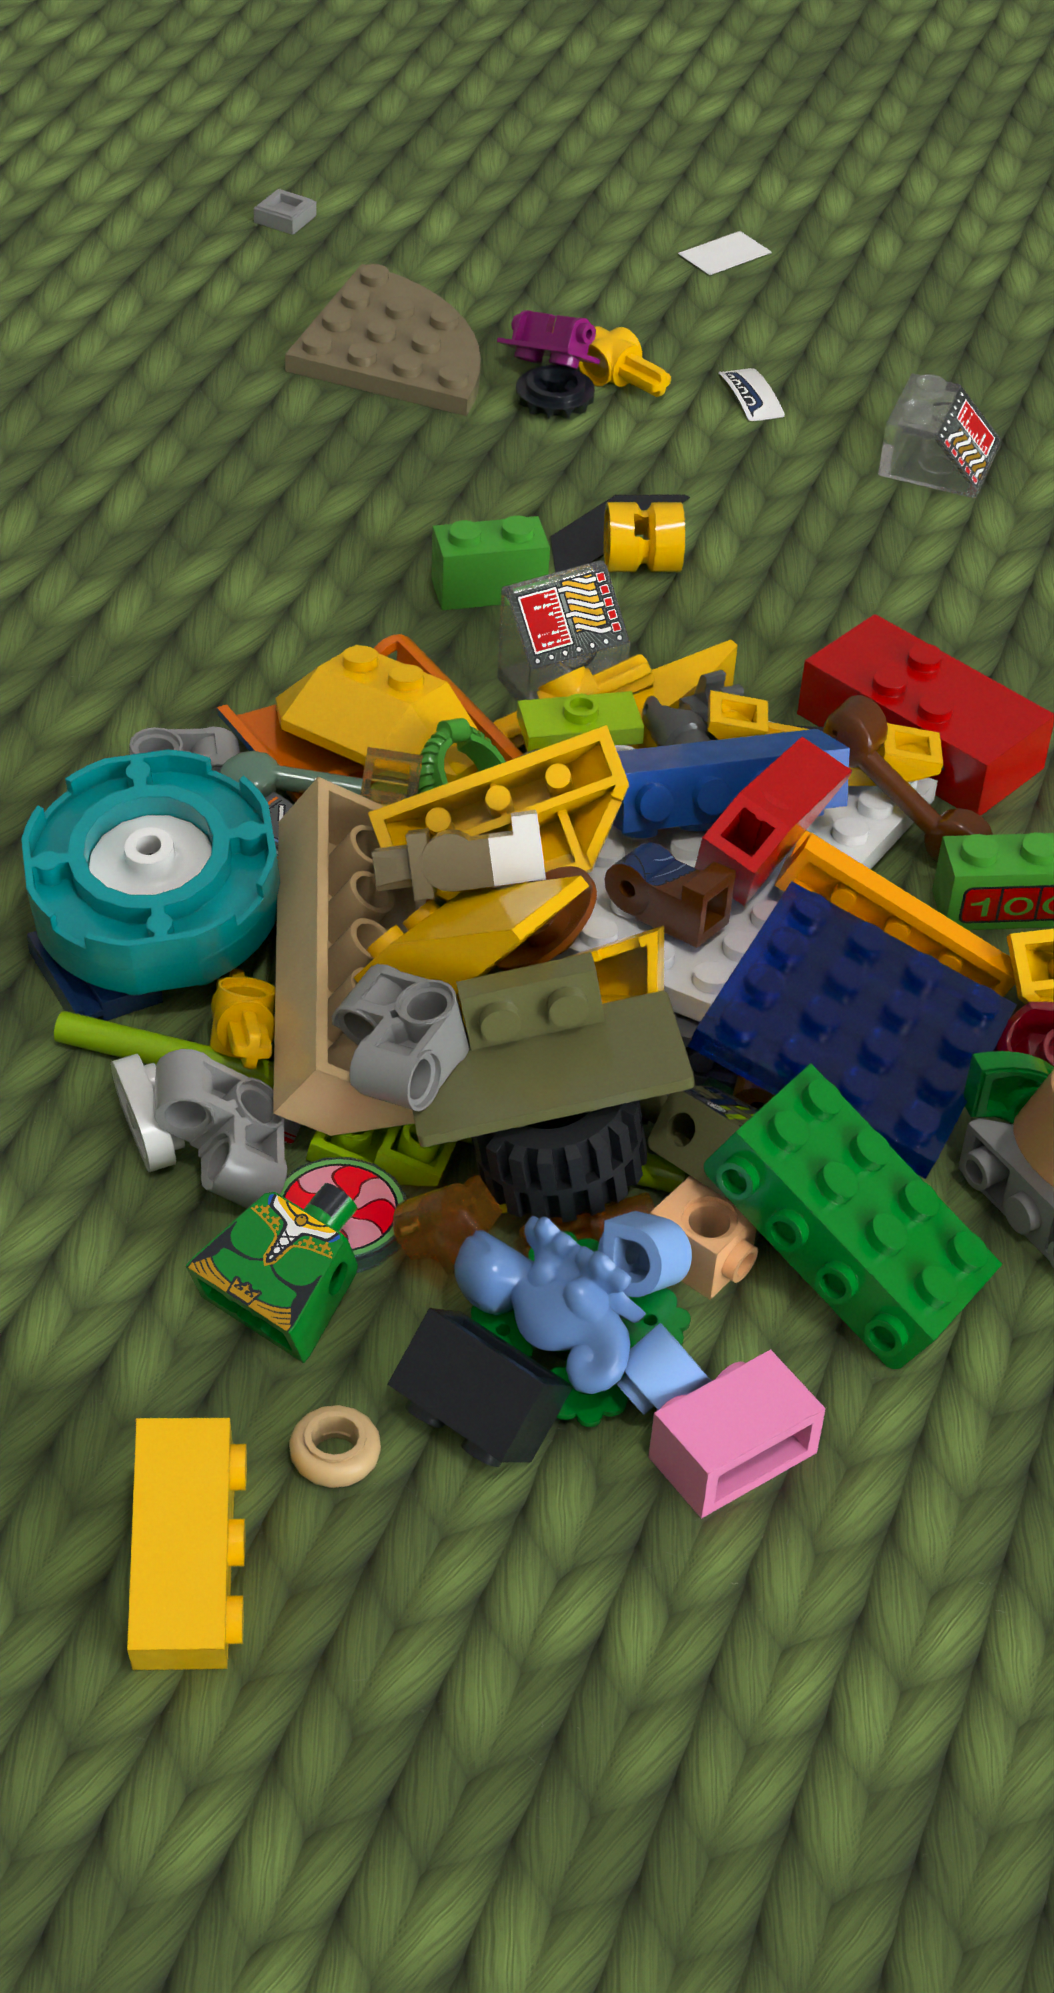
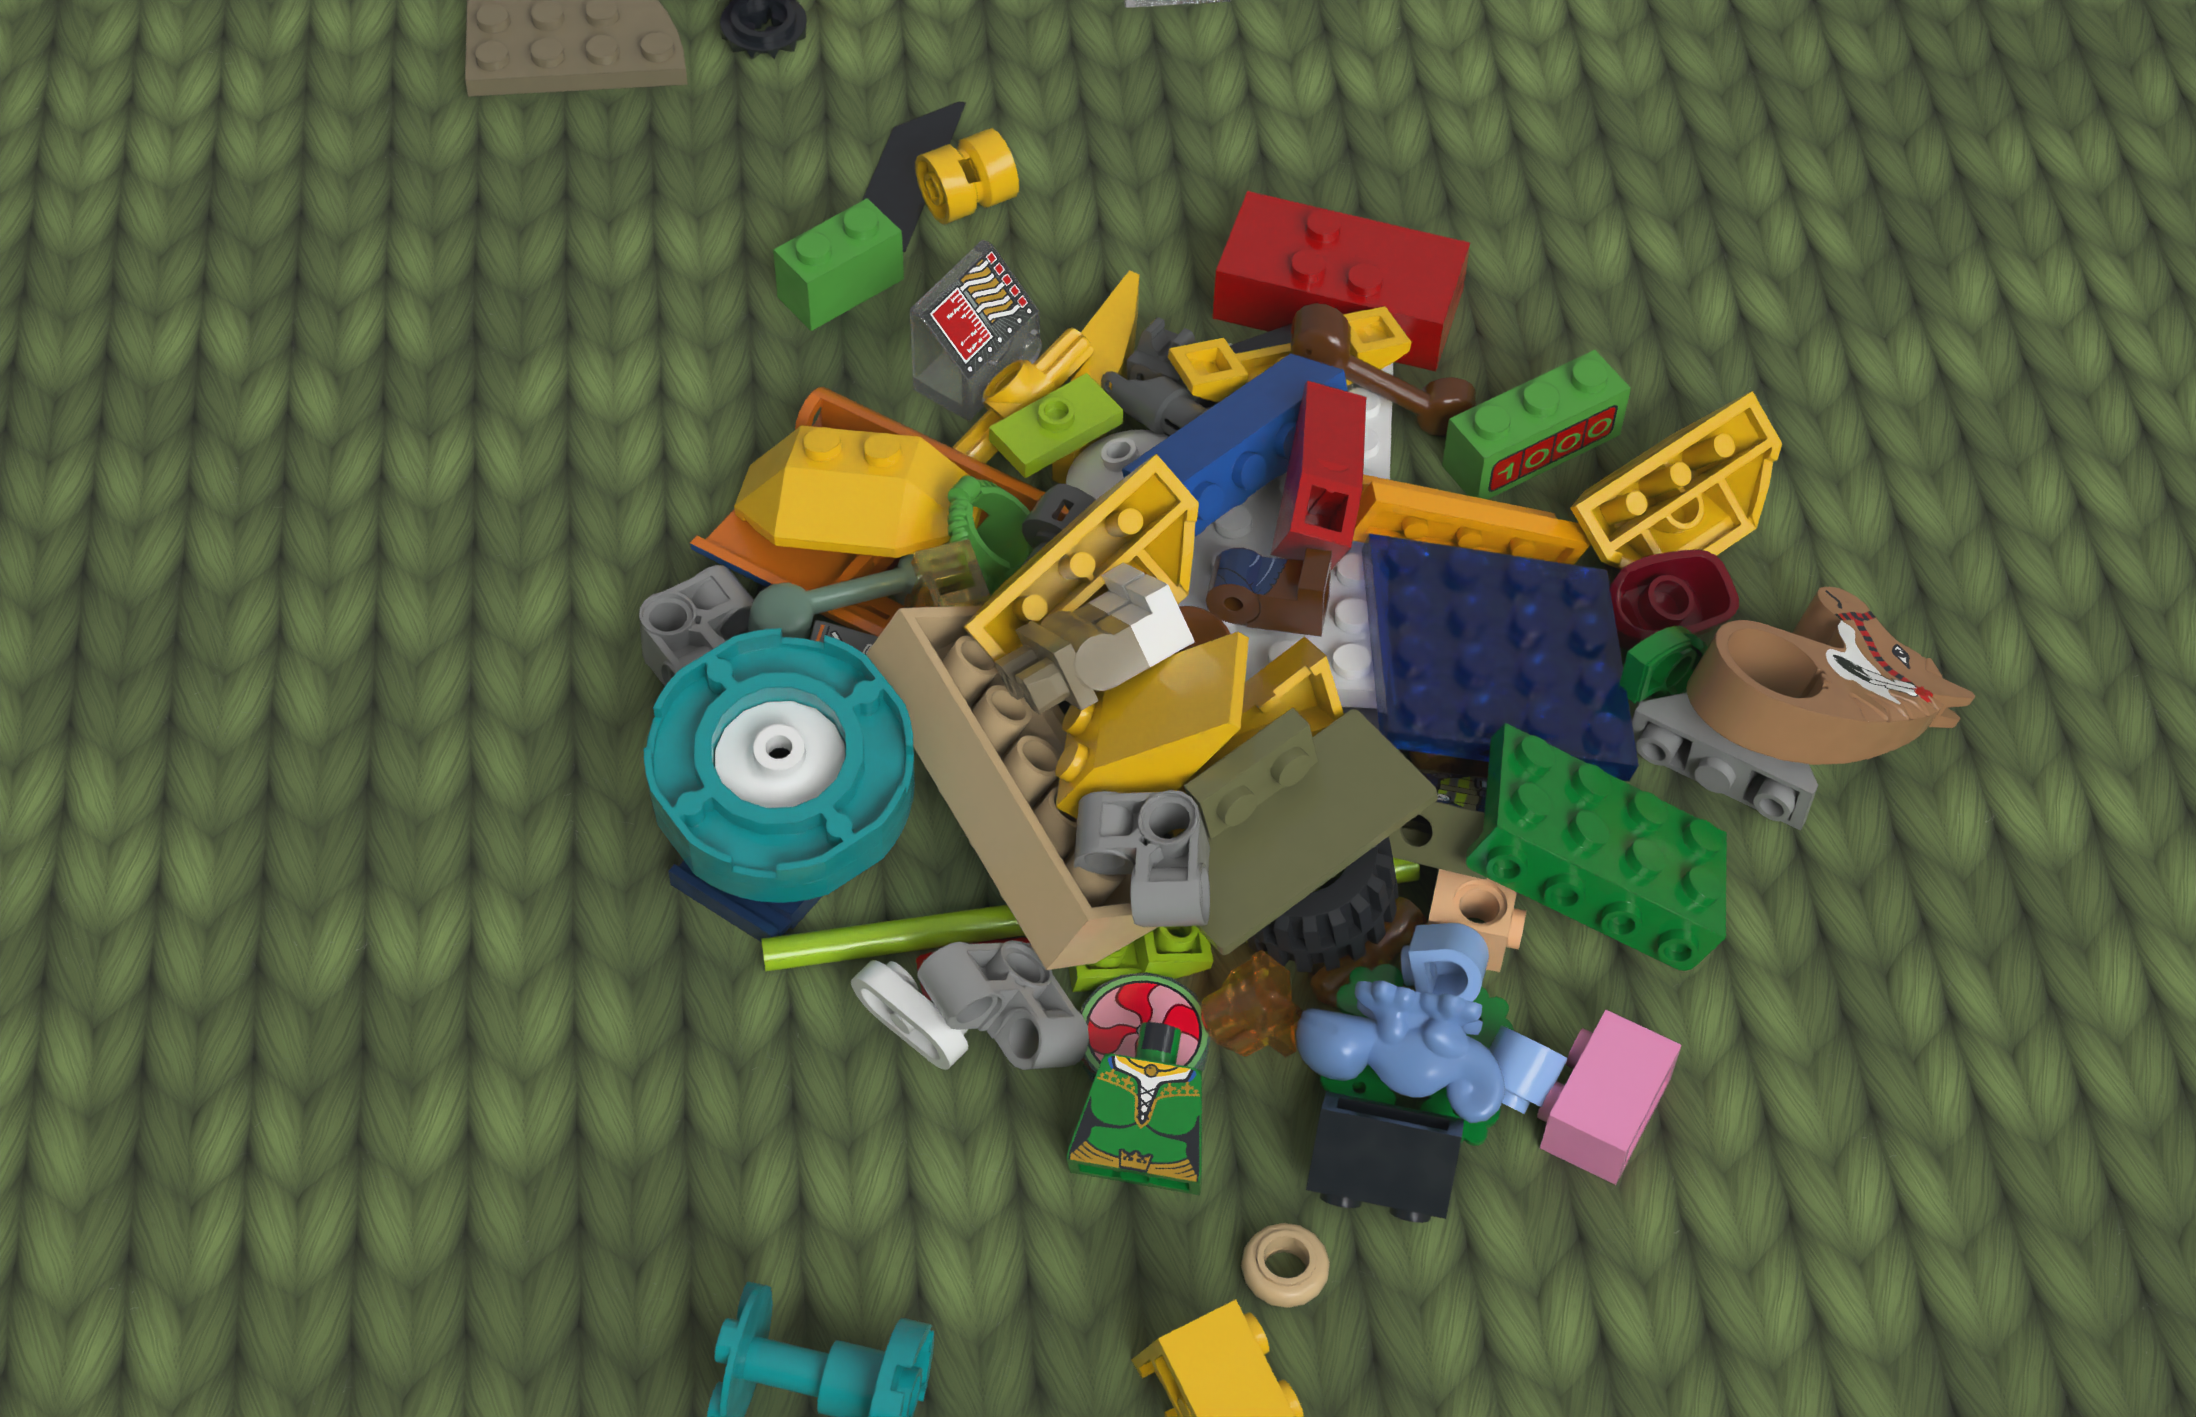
camera: 25 degrees left, 10 degrees up
yellow axle [210,968,275,1069] -> none

